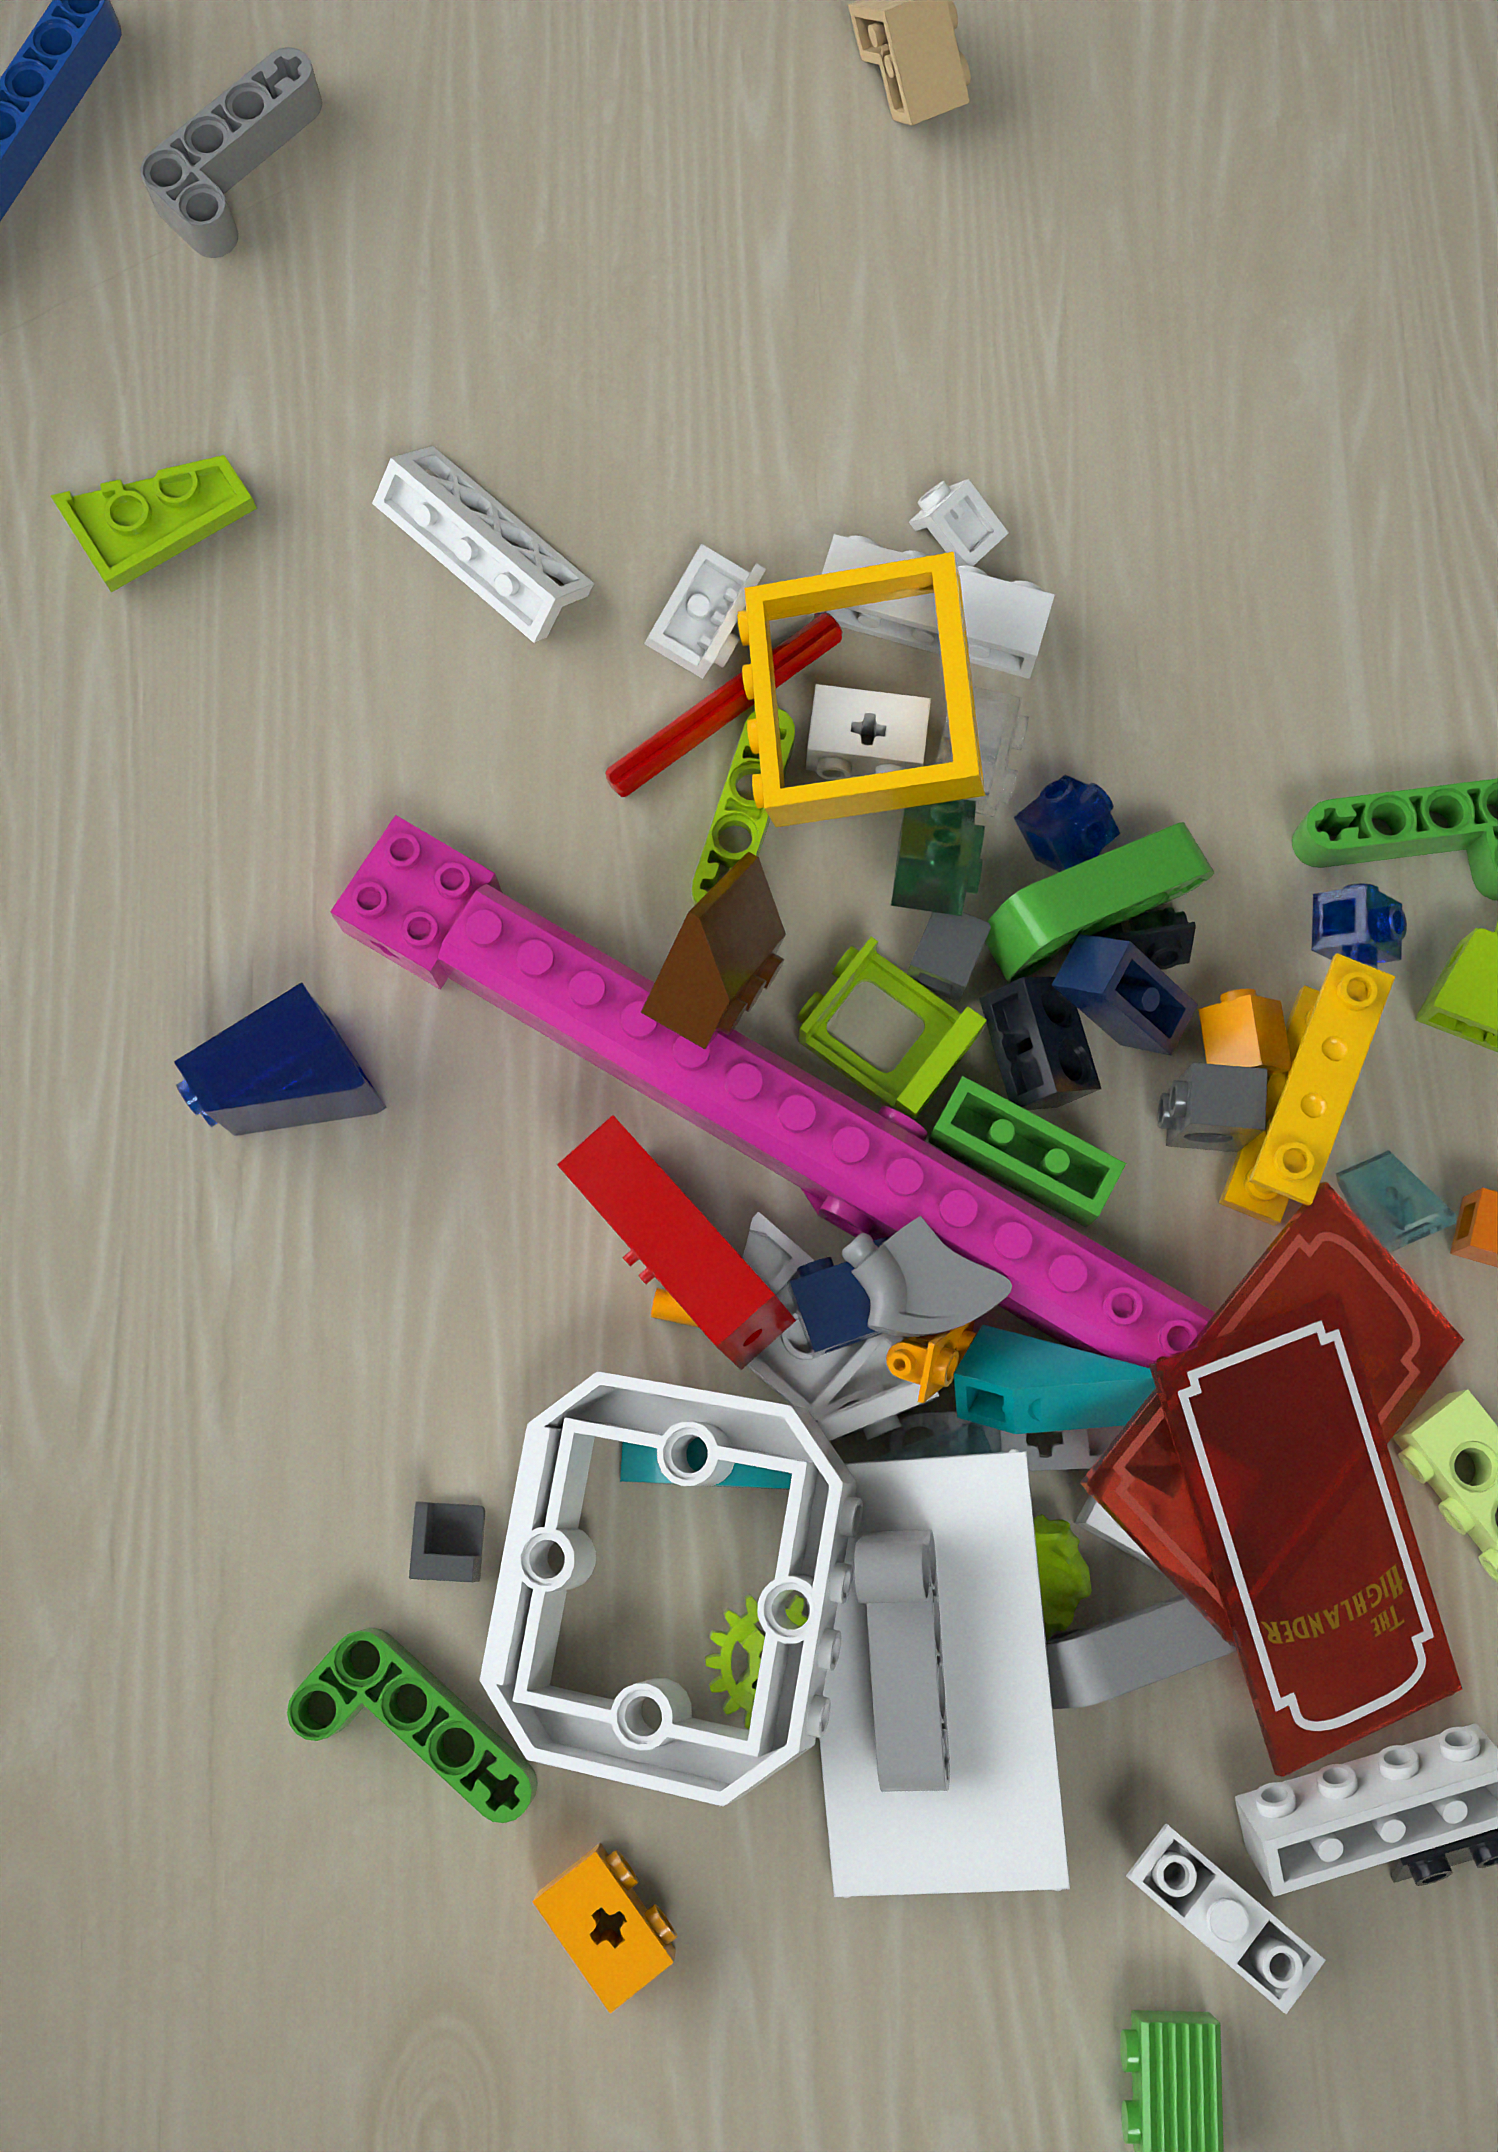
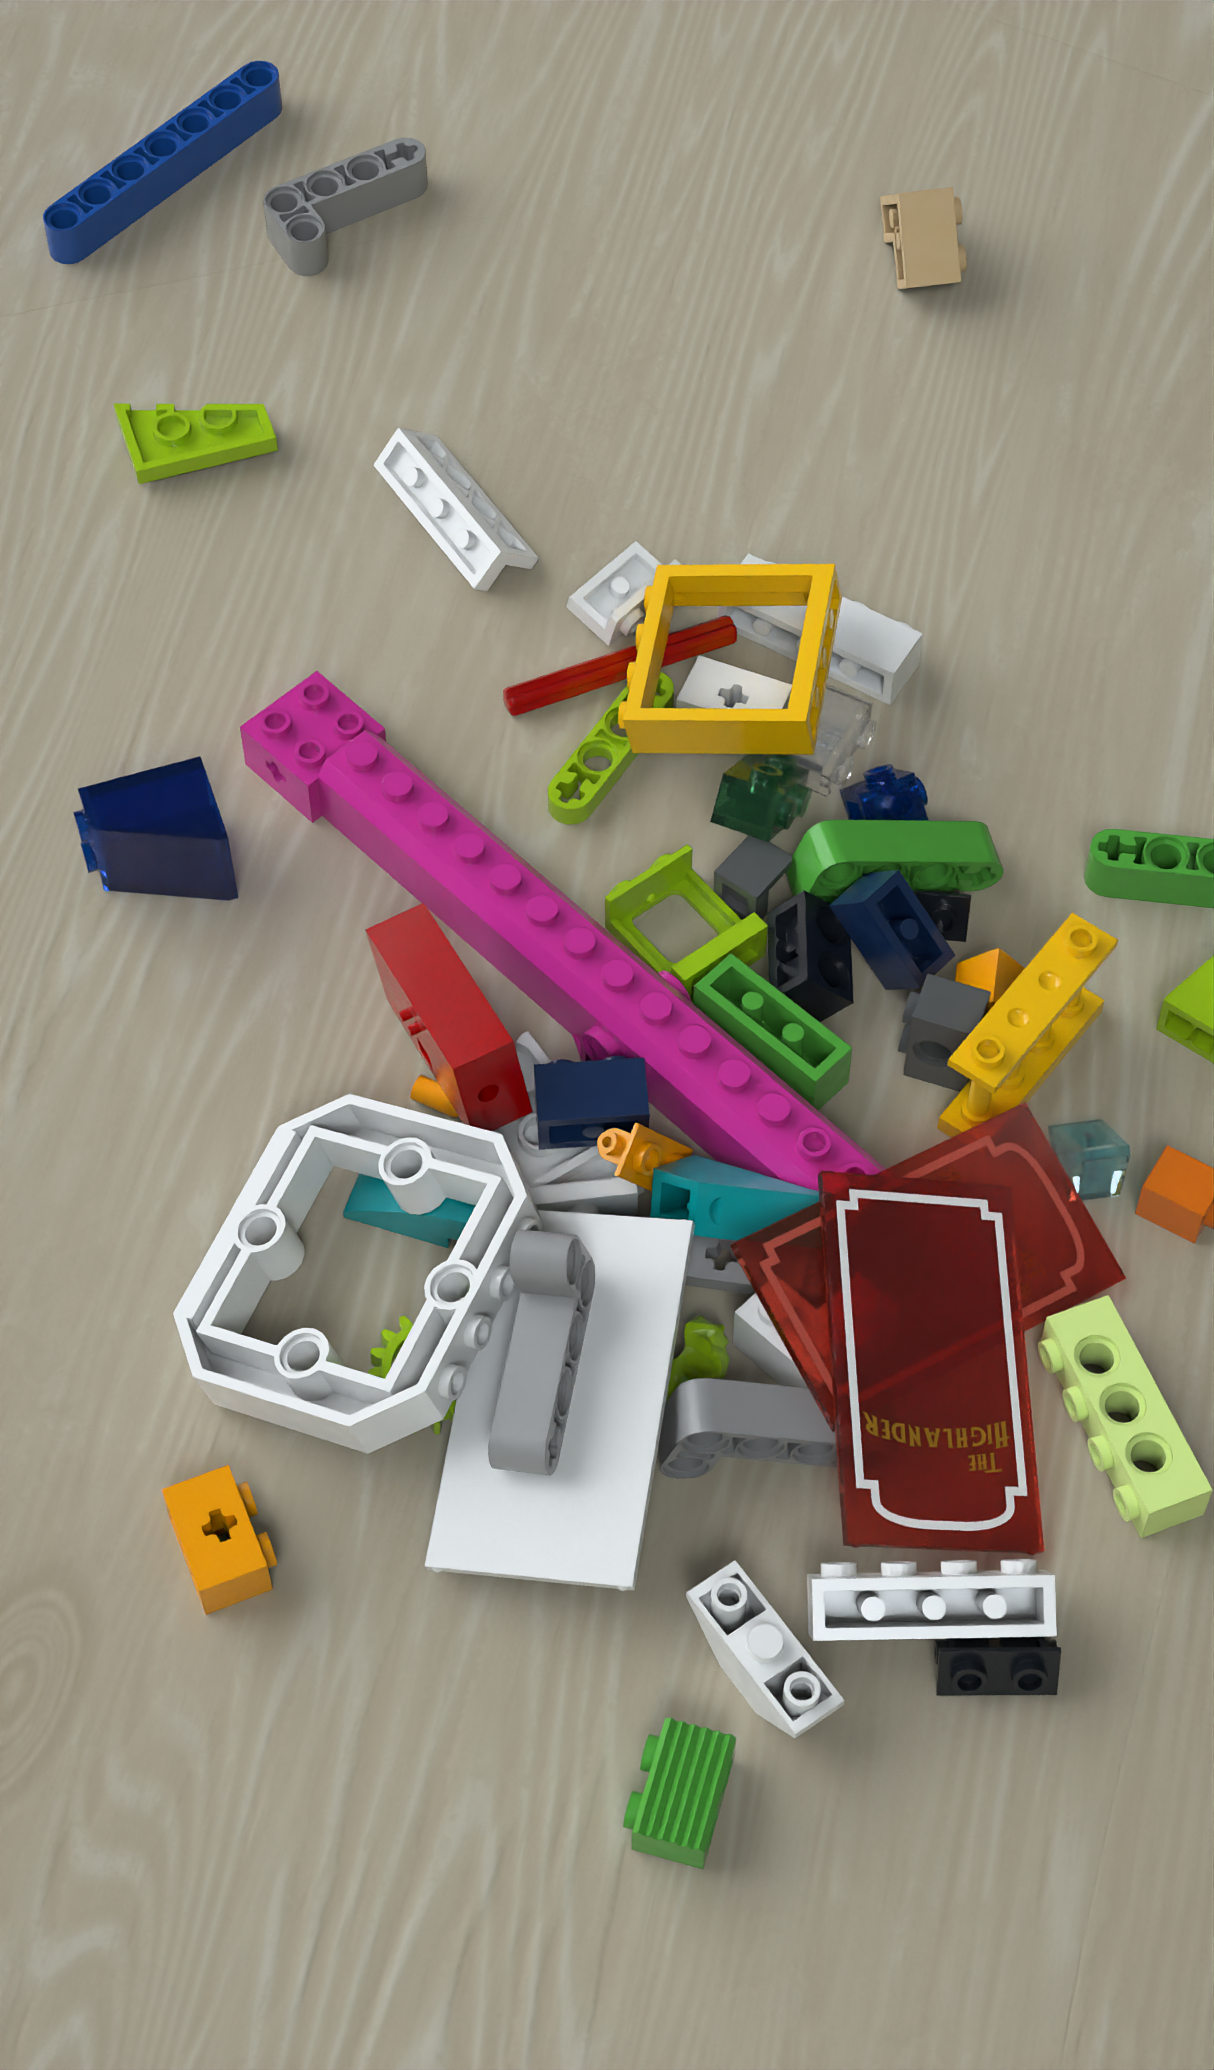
camera: 15 degrees right, 20 degrees down
bright green beam [287,1628,538,1823] -> none
dark grey panel [409,1501,485,1582] -> none
reddish brown slope [641,851,786,1049] -> none
light grey arm [842,1216,1012,1337] -> none
white bracket [909,479,1009,567] -> none
clear blue brick [1311,883,1407,969] -> none

